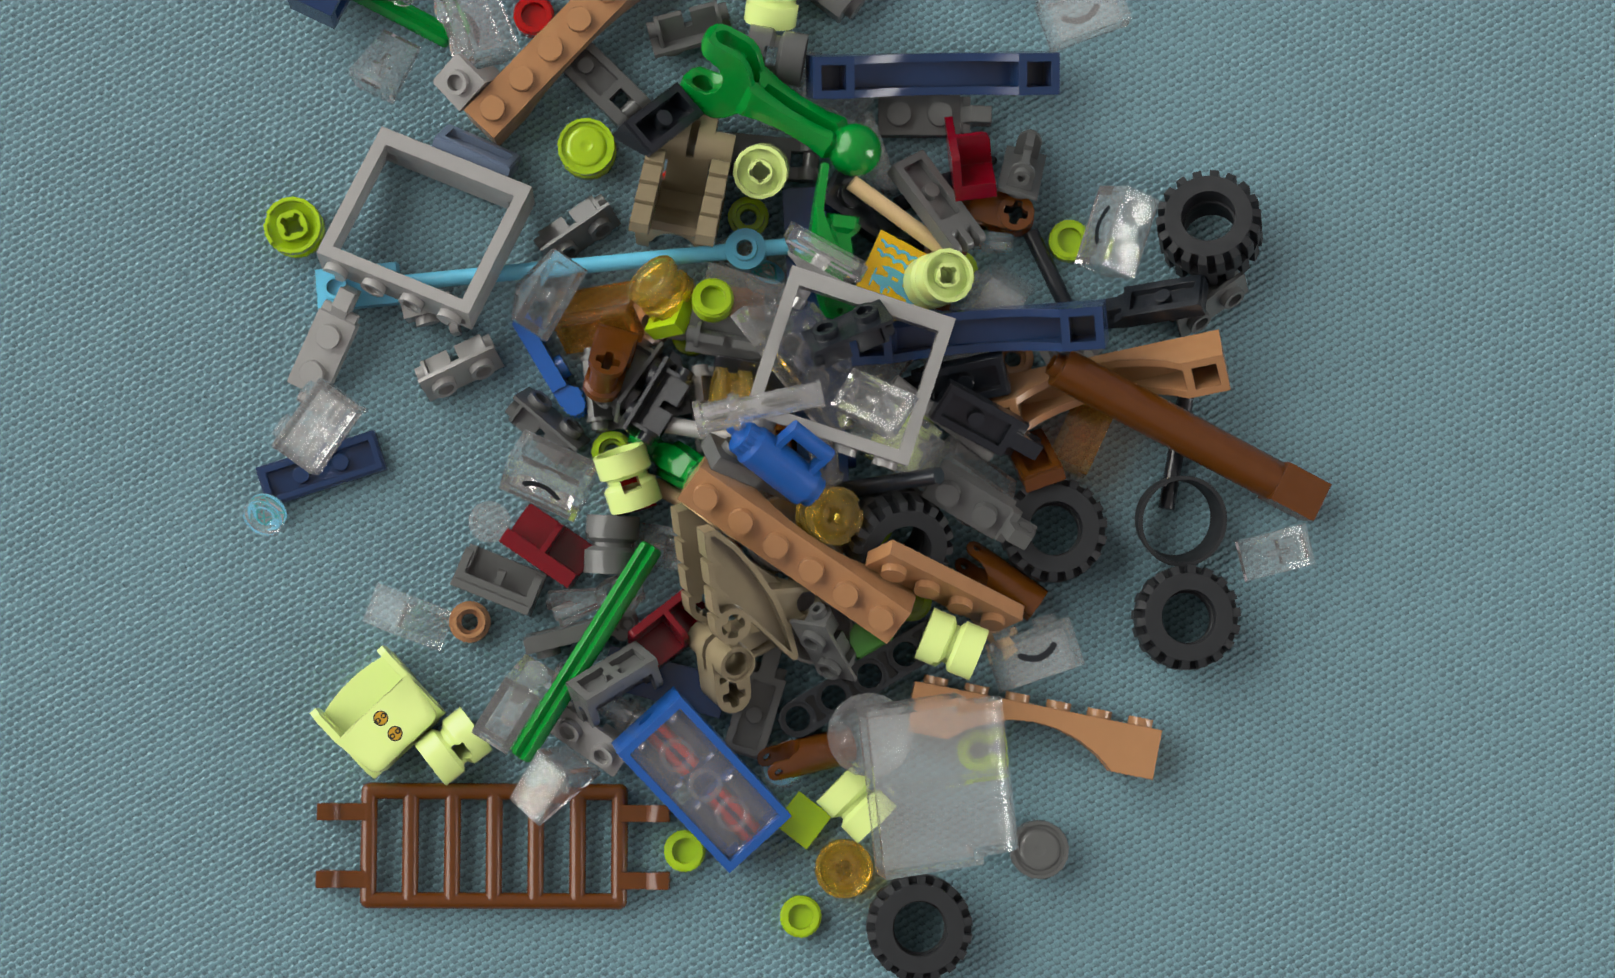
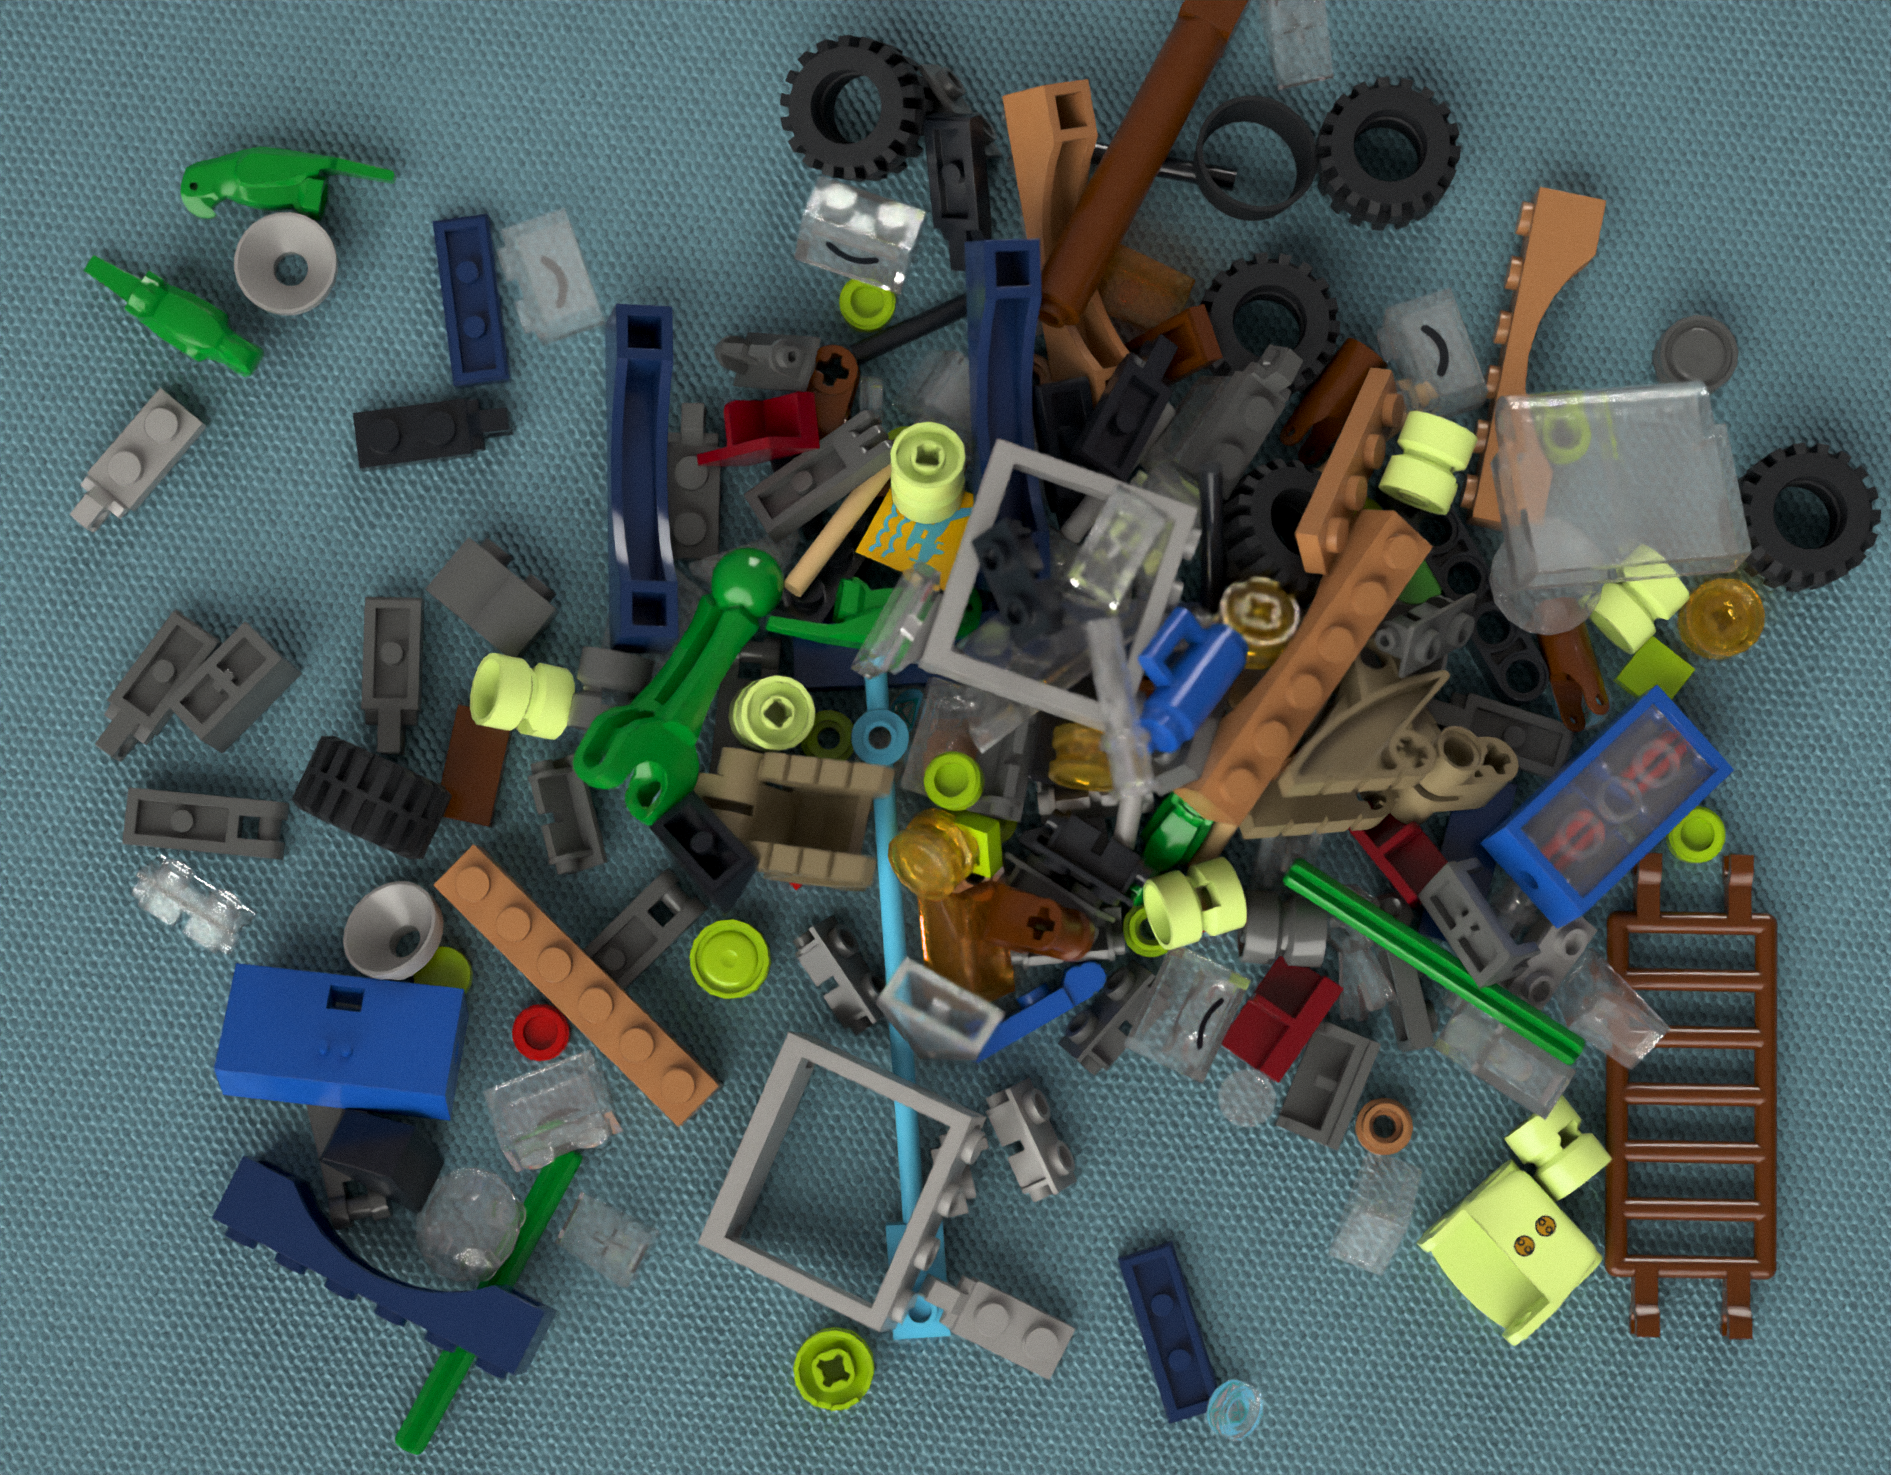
camera: 85 degrees left, 0 degrees up
clear brick [271,377,366,475] -> none
sand blue tile [432,124,522,178] -> none
light grey bracket [433,53,500,111] -> none
lime tile [780,895,822,938] -> none

